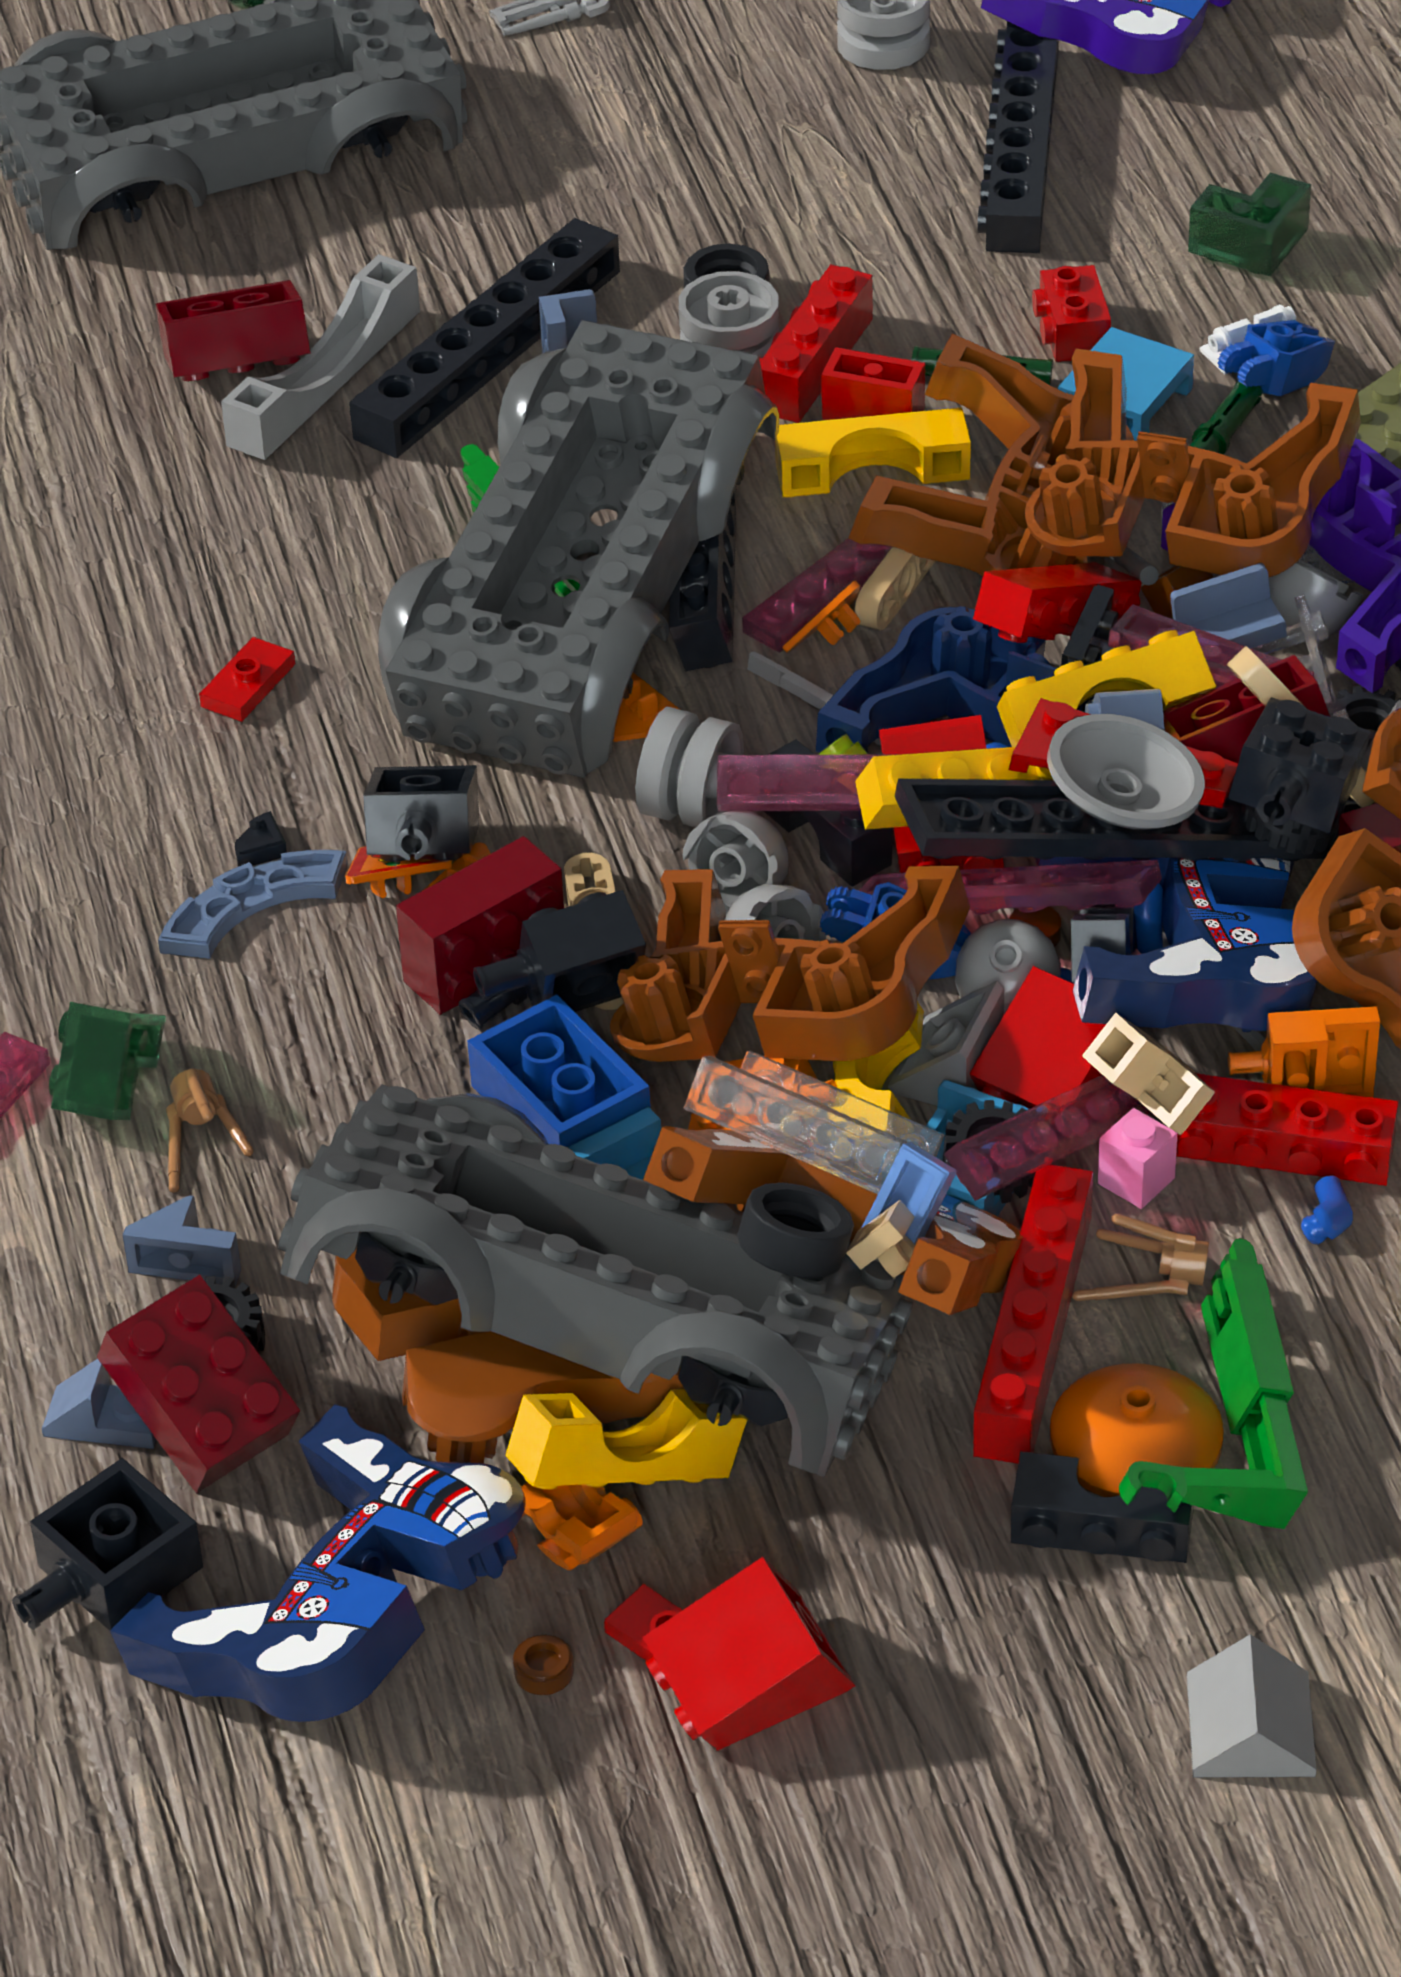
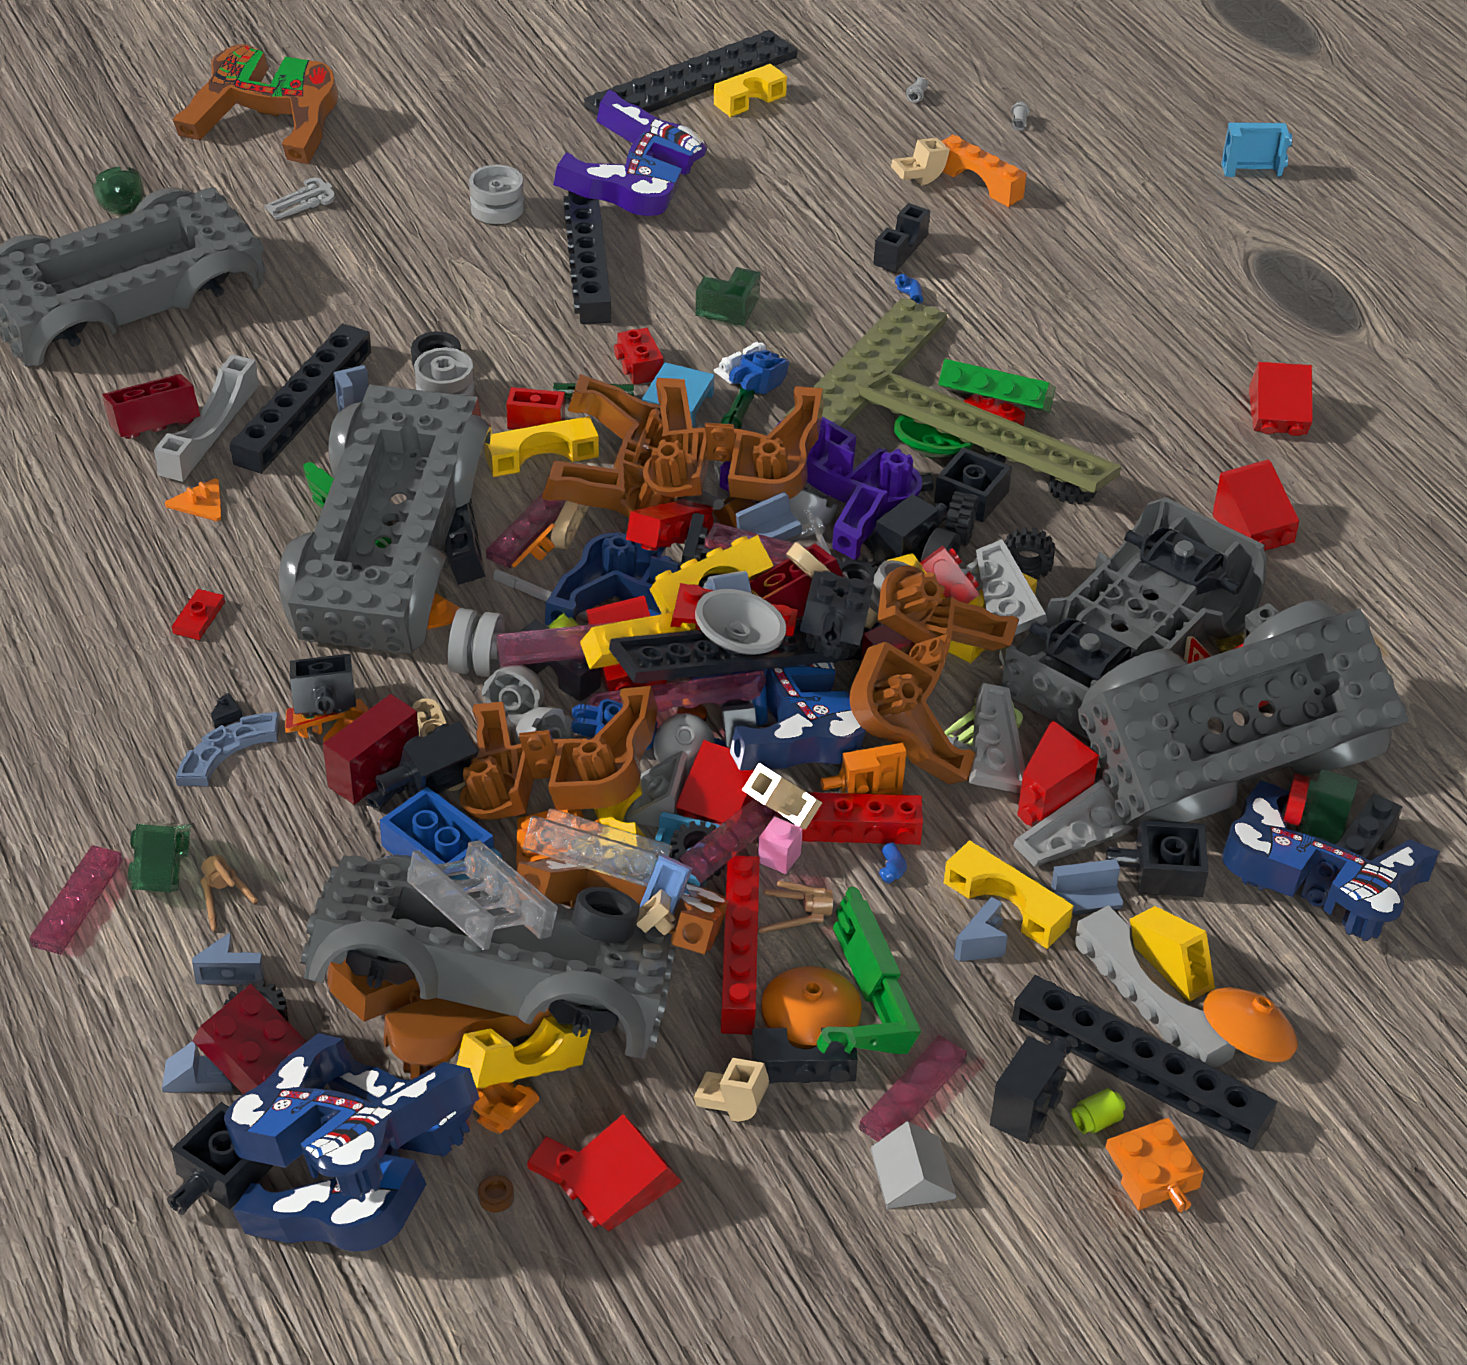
camera: 15 degrees left, 0 degrees up
red brick [759,264,873,423] -> none
none -> orange piece [165,478,221,521]
none -> dark blue animal [224,1033,479,1199]
none -> clear fence [407,840,558,950]
none -> tan brick [694,1058,769,1121]
none -> clear pink plate [859,1035,967,1141]

